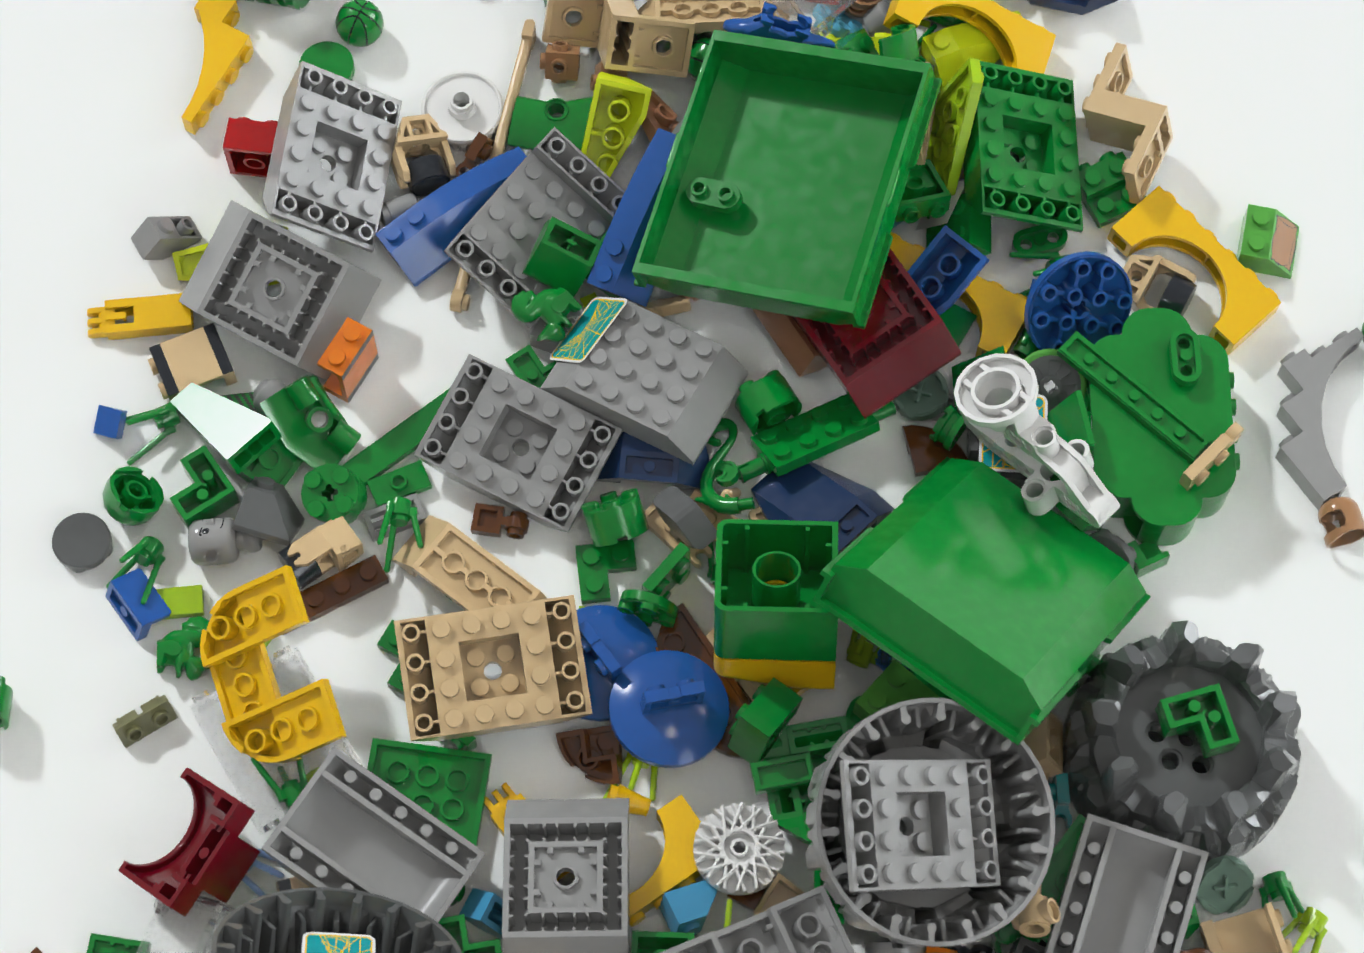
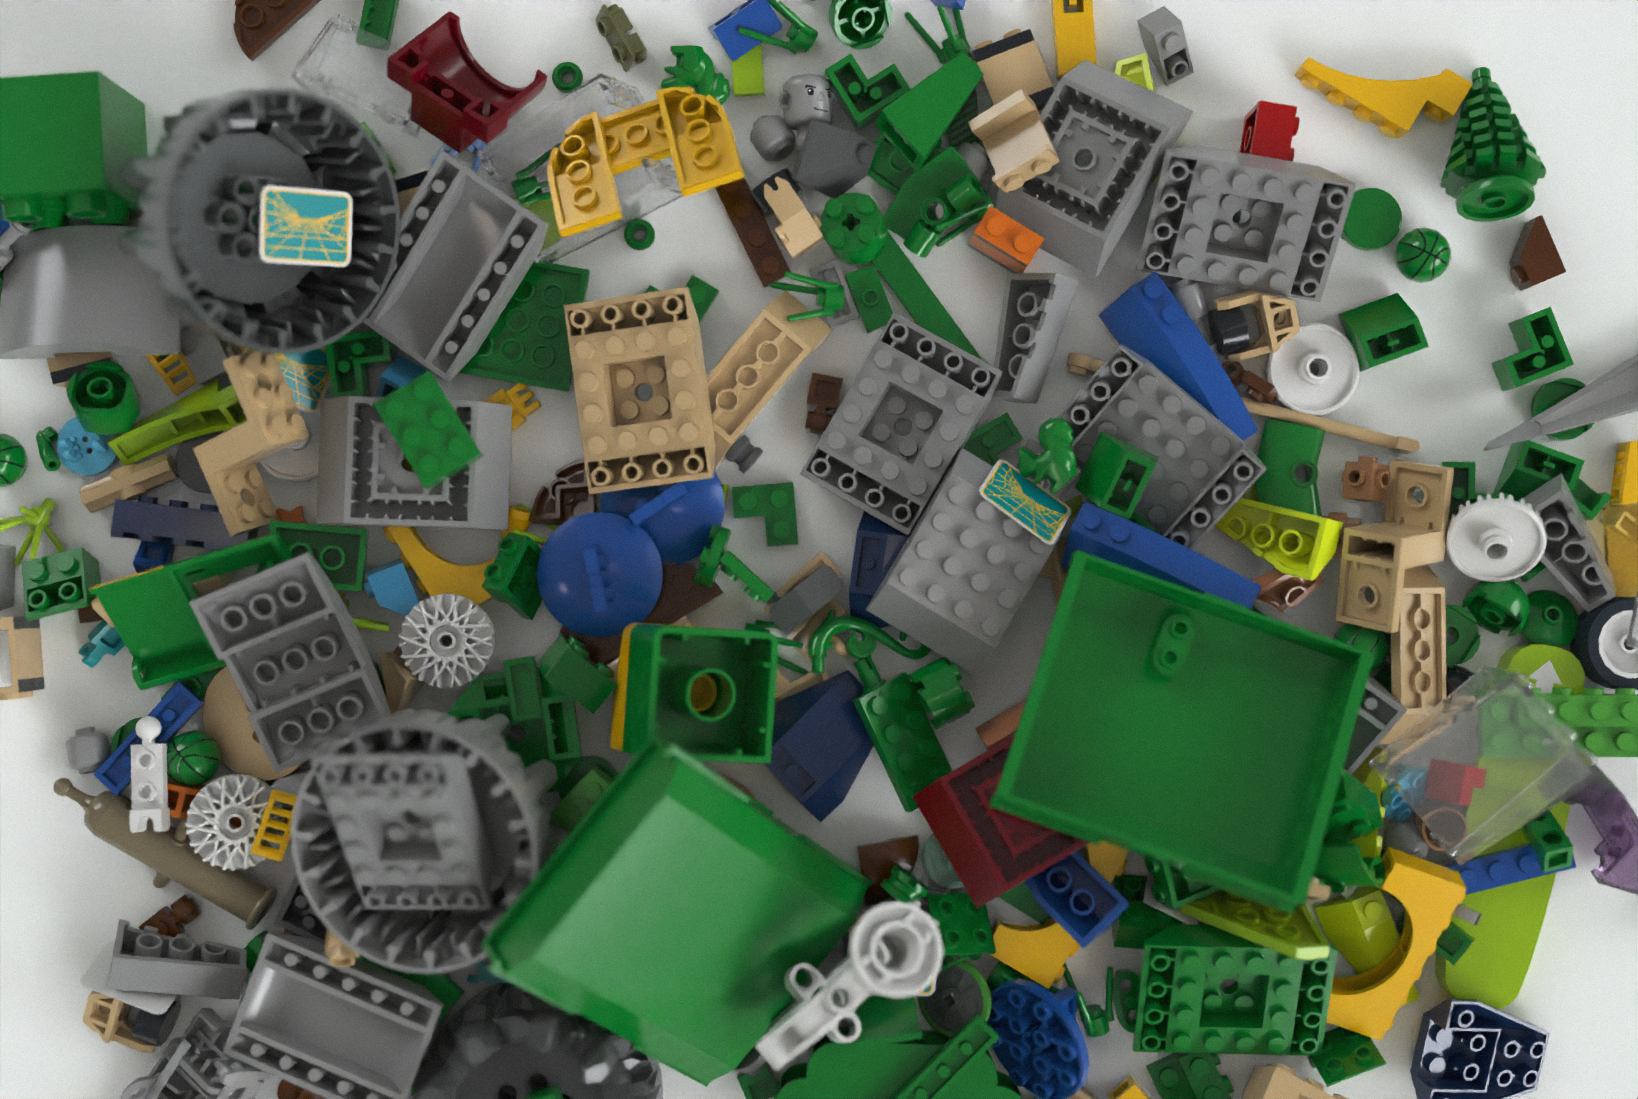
camera: 85 degrees right, 20 degrees up
green brick [581,488,649,547] -> none
blue animal [723,2,835,48] -> none
none -> green brick [373,371,484,490]
none -> green plate [482,532,542,620]
none -> green plate [552,62,583,93]
none -> green plate [624,219,655,251]
none -> dark grey wheel [725,435,763,474]
none -> light grey head [750,115,795,162]
none -> tan panel [968,89,1060,193]
none -> light grey wedge [992,273,1079,404]
none -> green hinge [1307,1027,1386,1087]
none -> green slope [1338,293,1429,372]

